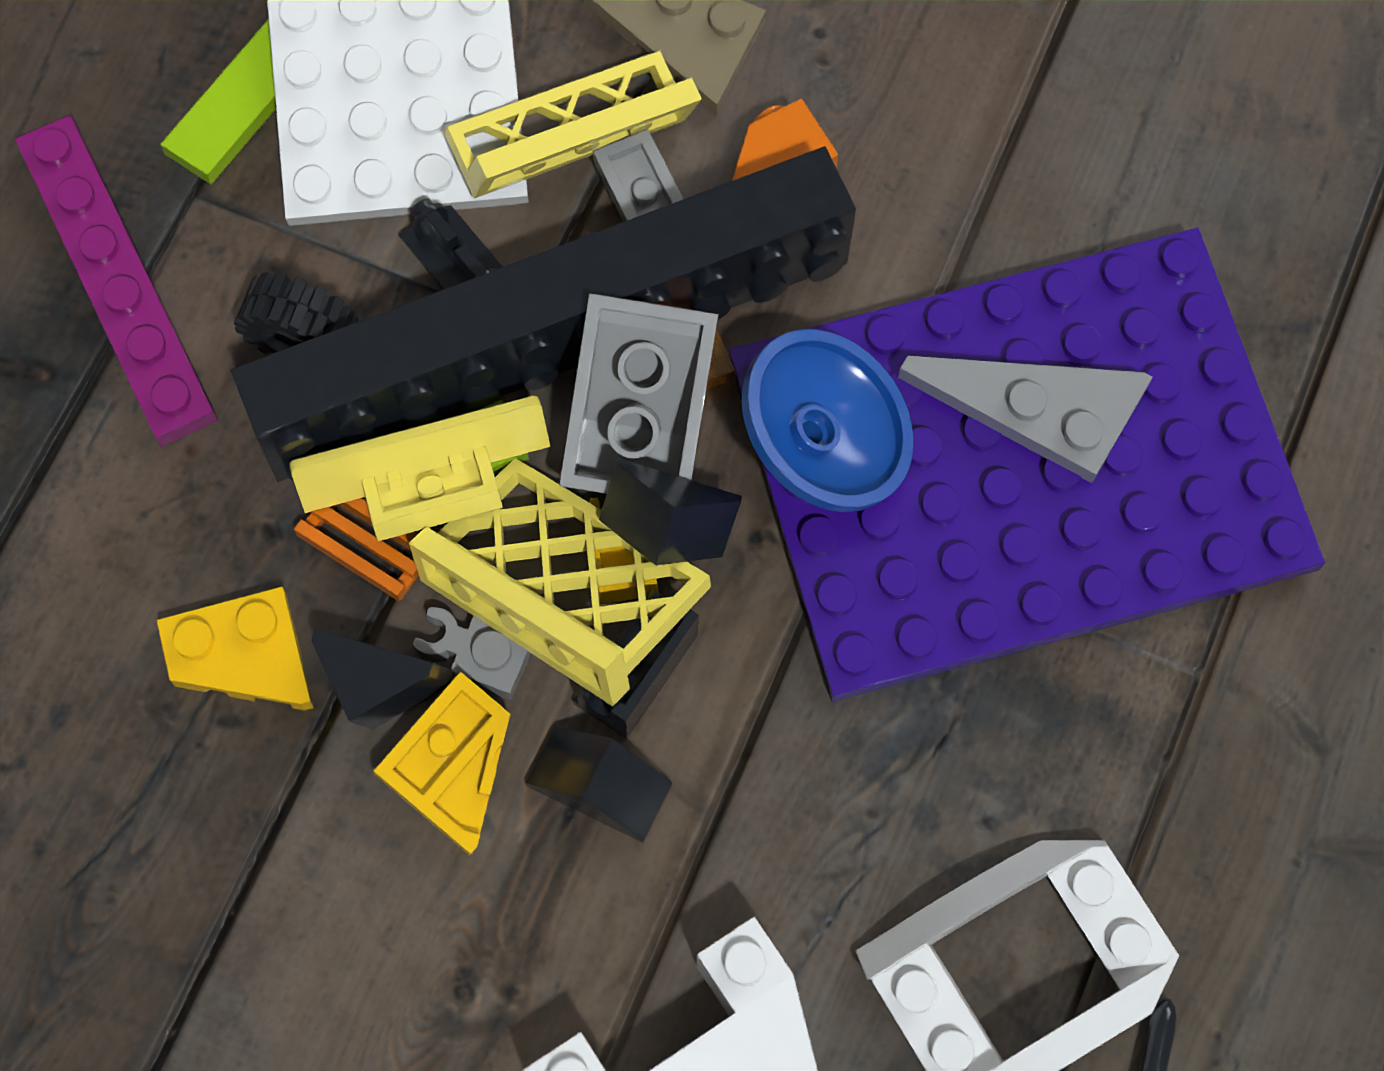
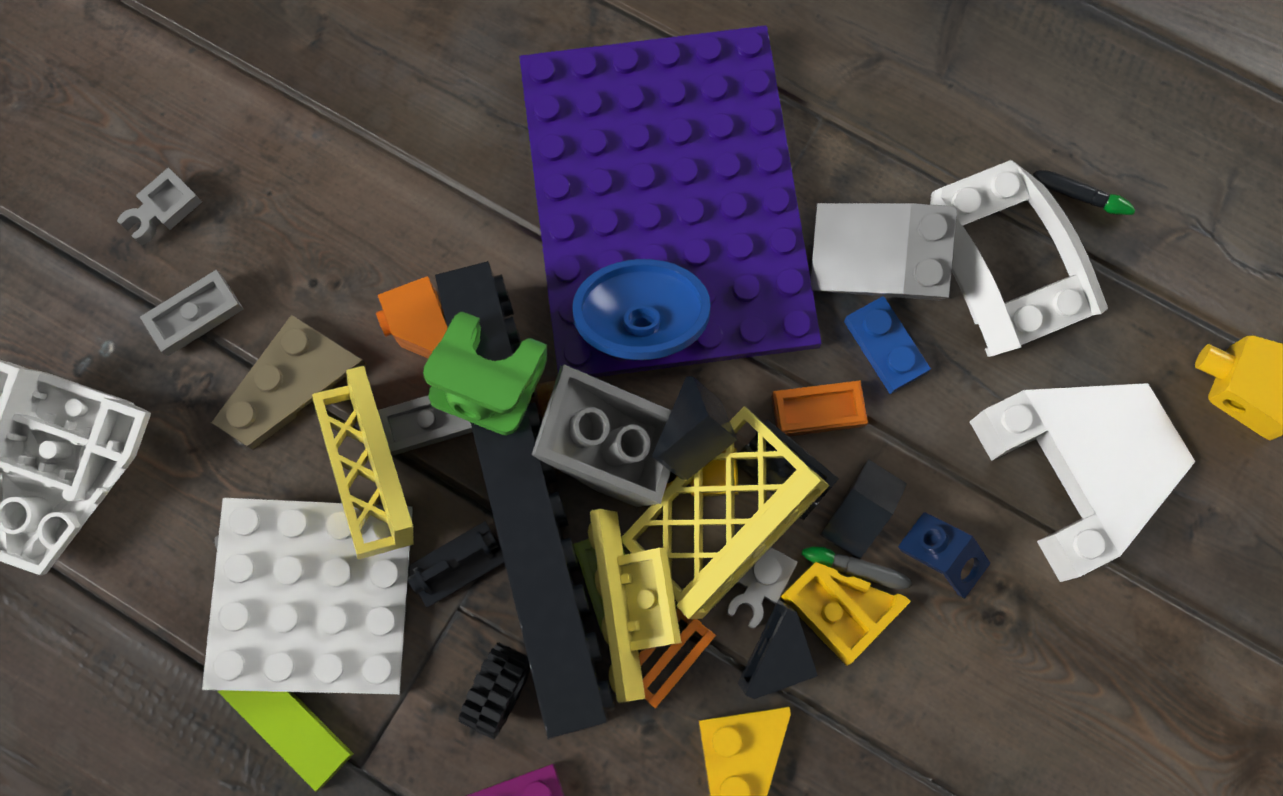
camera: 80 degrees left, 5 degrees up
light grey wing [898,356,1153,483] -> none
none -> bright green piece [423,312,547,435]
none -> orange tile [771,380,868,436]
none -> dark grey piece [802,546,912,589]
none -> light grey slope [811,203,957,301]
none -> blue plate [844,296,931,394]
none -> dark blue bracket [898,512,990,598]

